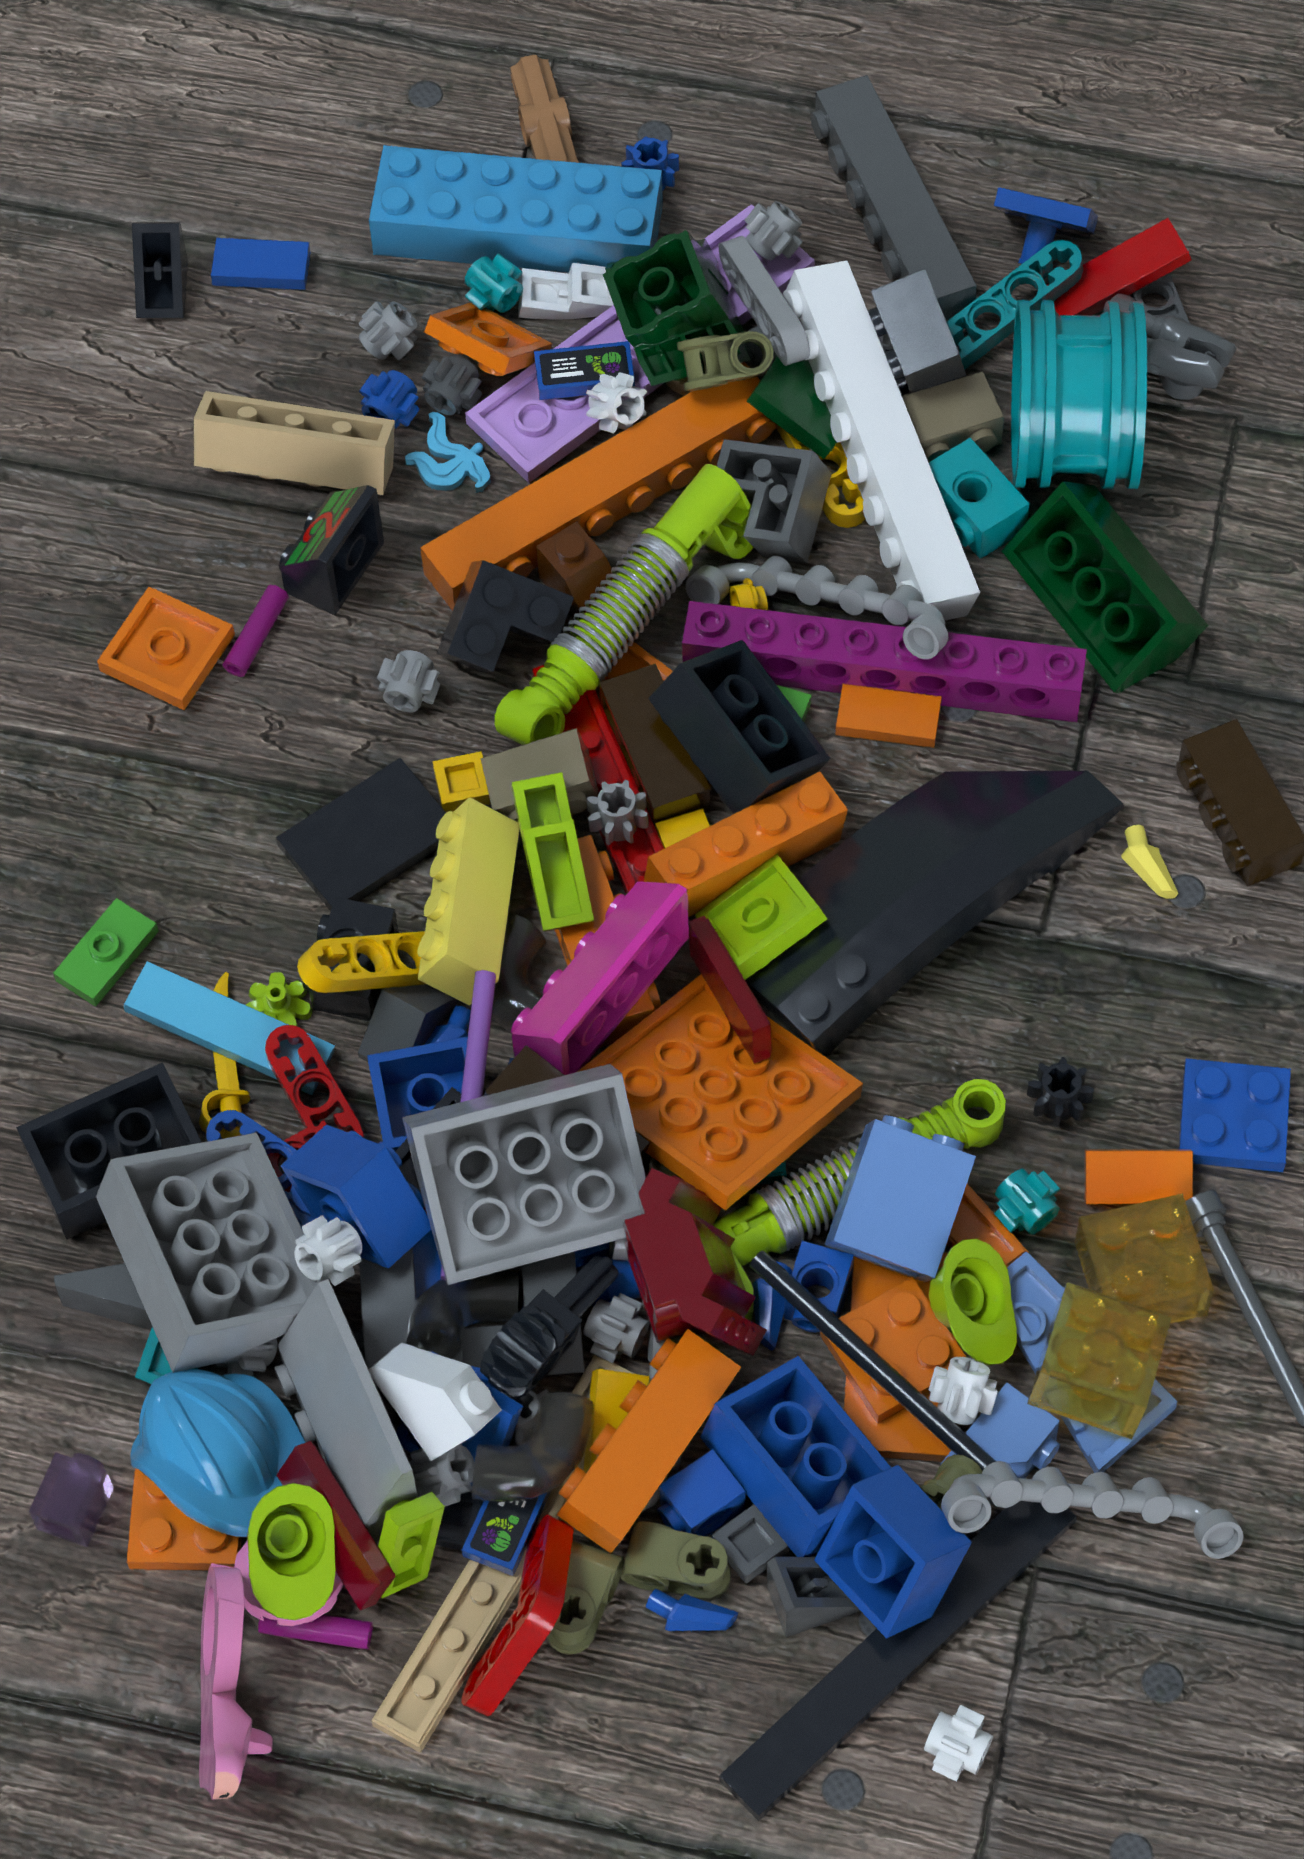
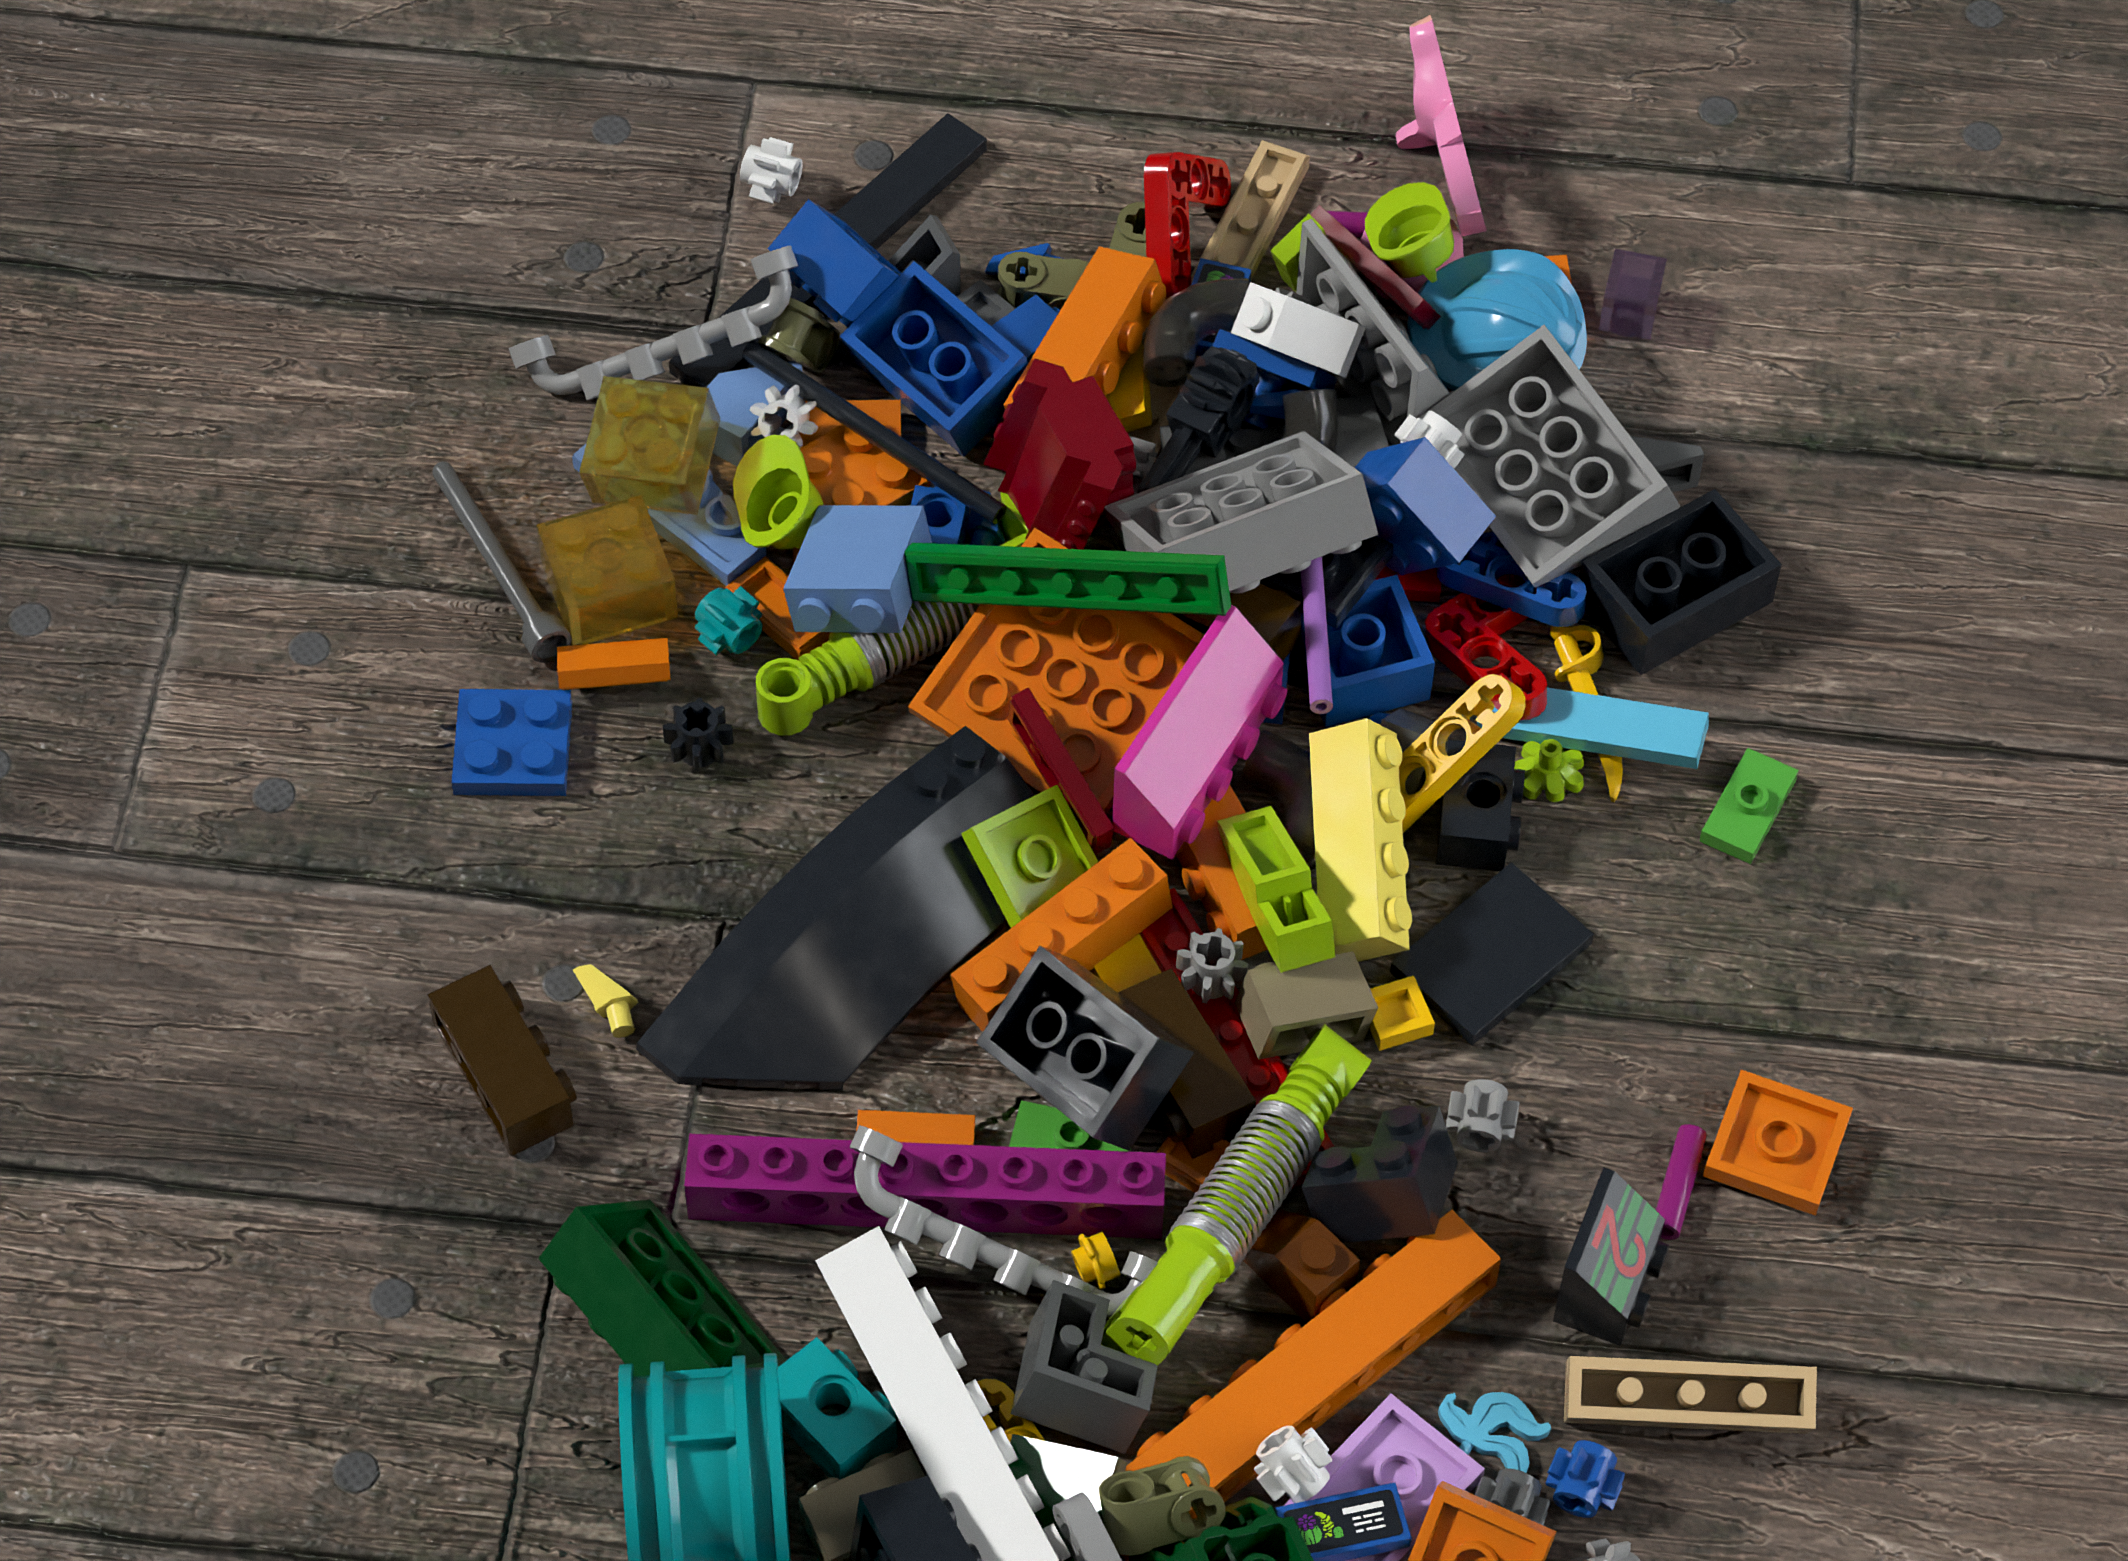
camera: 170 degrees right, 5 degrees down
none -> green tile [904,543,1231,616]

